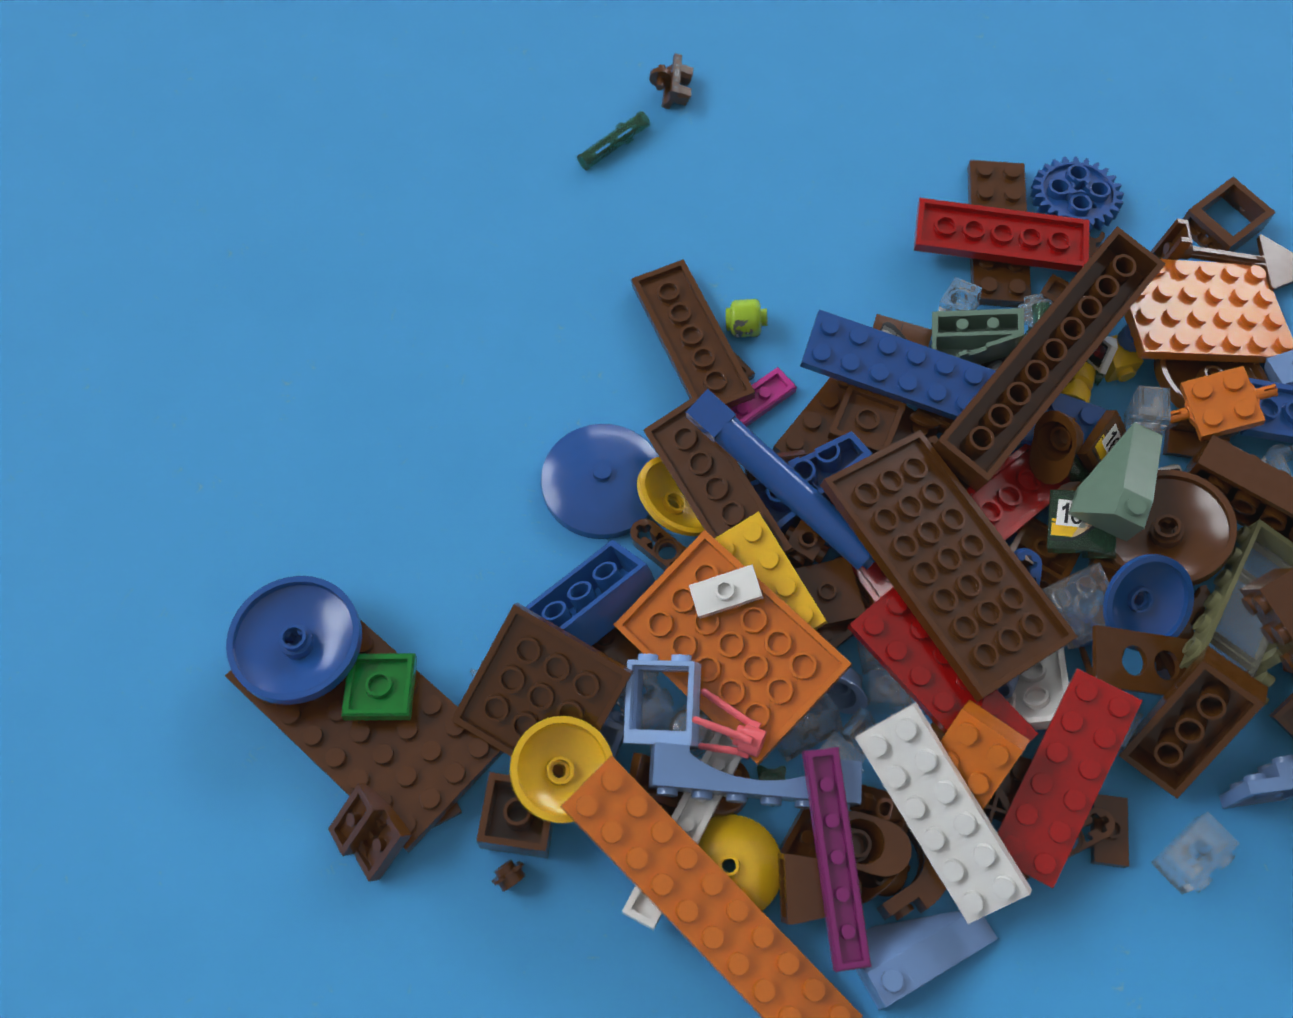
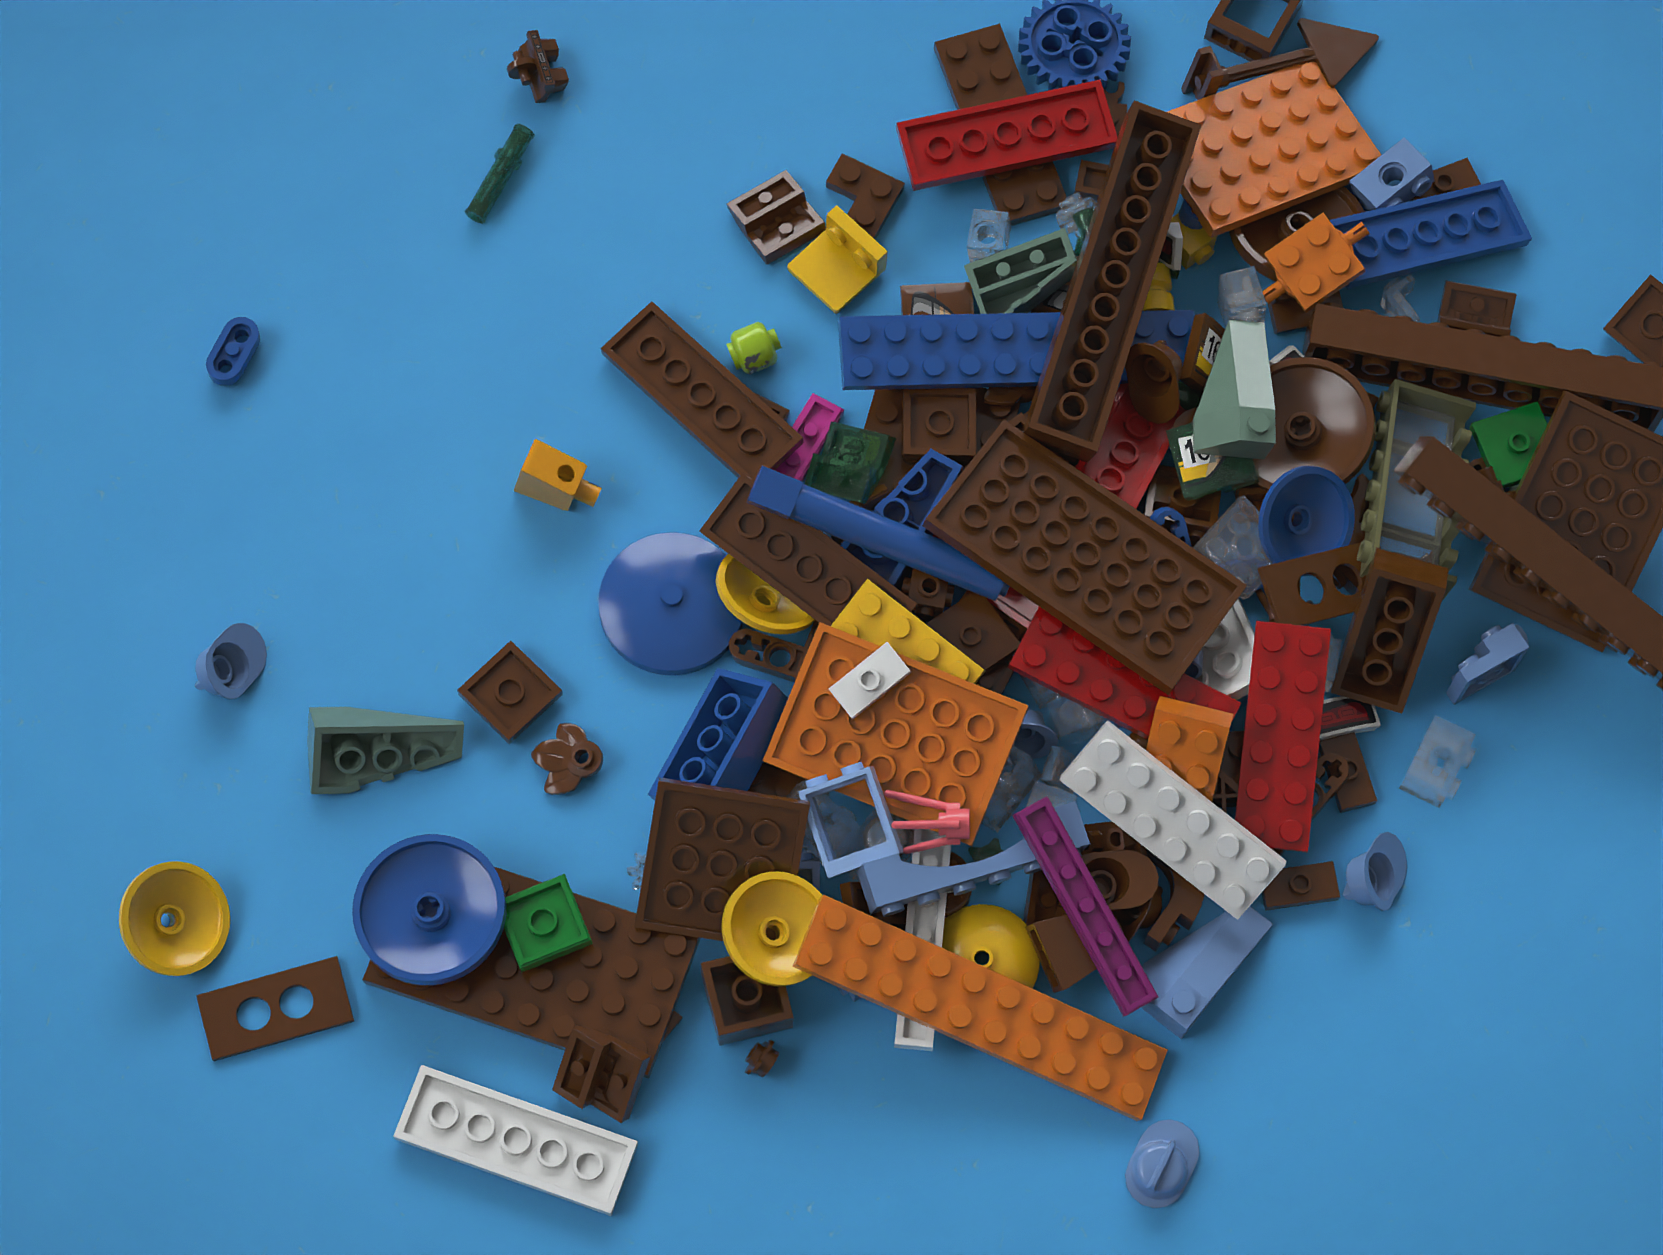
camera: 25 degrees left, 5 degrees up
none -> yellow dish [119,861,230,976]
none -> medium blue piece [195,623,267,699]
none -> reddish brown piece [196,956,354,1061]
none -> blue plate [206,317,260,386]
none -> sand green wedge [307,707,464,794]
none -> white plate [393,1065,638,1216]
none -> reddish brown plate [457,641,563,744]
none -> light orange torso [514,439,602,511]
none -> reddish brown plate [531,723,603,795]
none -> reddish brown slope [726,170,826,265]
none -> yellow bracket [787,205,888,314]
none -> clear green slope [805,421,896,504]
none -> reddish brown plate [826,153,905,240]
none -> reddish brown plate [1262,861,1340,911]
none -> slope [1320,696,1381,741]
none -> medium blue piece [1343,832,1407,911]

